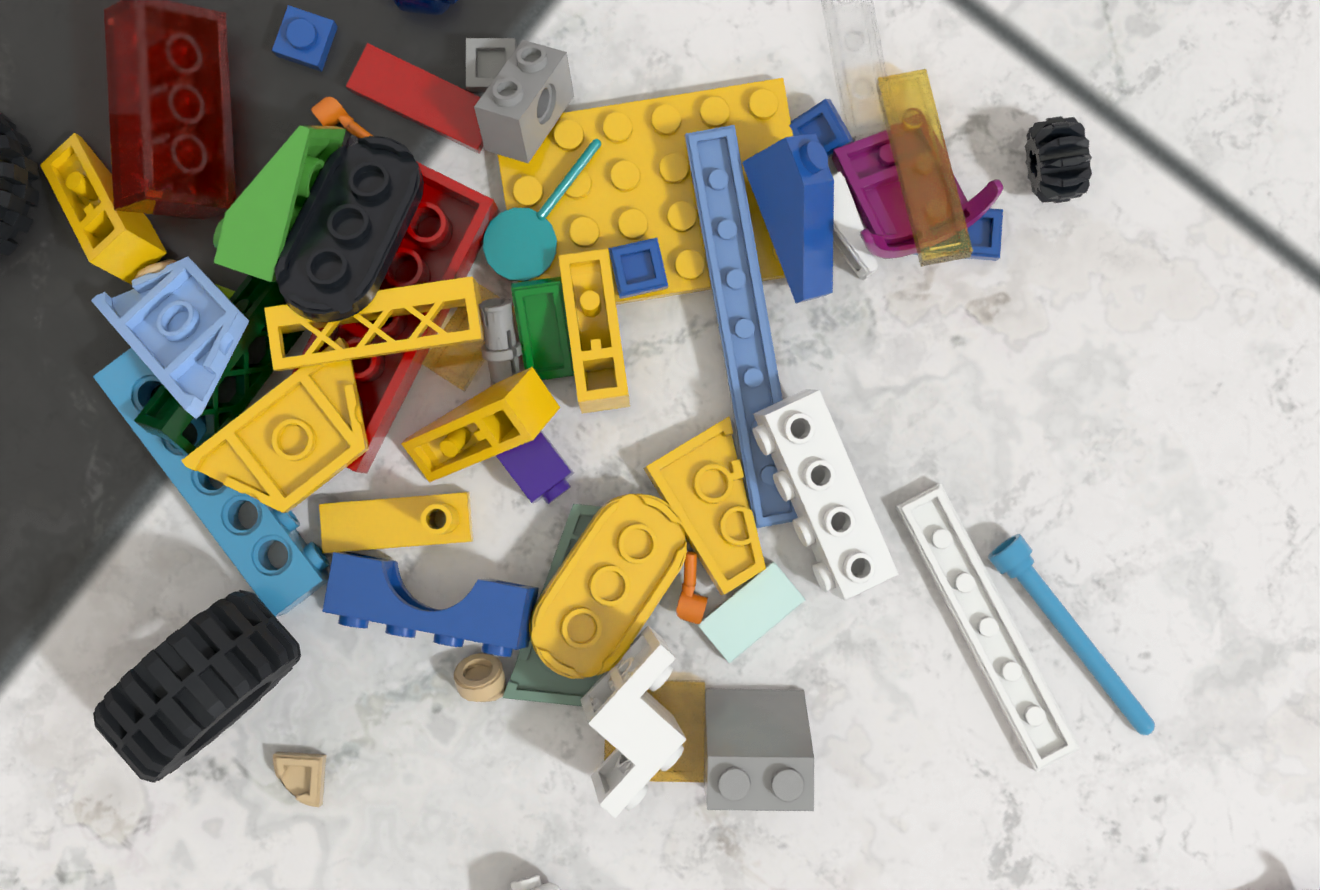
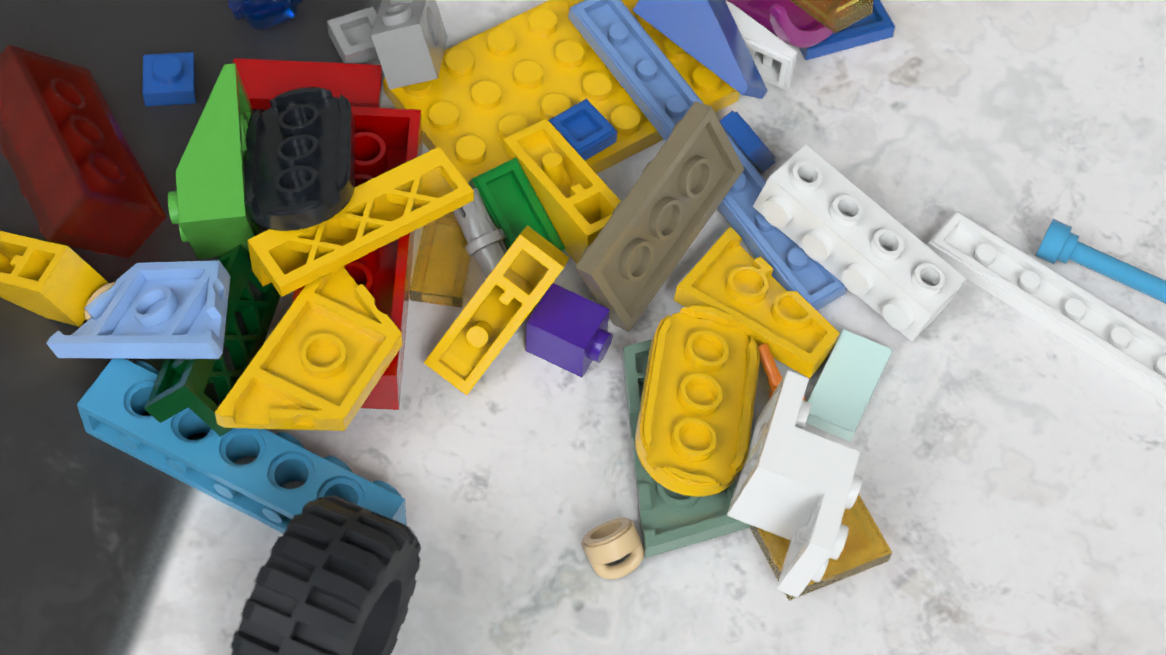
camera: 30 degrees left, 30 degrees down
yellow piece [319,492,473,553] -> none
blue arch [322,552,539,657] -> none
teal piece [483,139,601,281] -> none
light grey slope [704,689,814,811] -> none
none -> dark tan plate [575,101,744,332]
none -> blue tile [720,110,776,173]

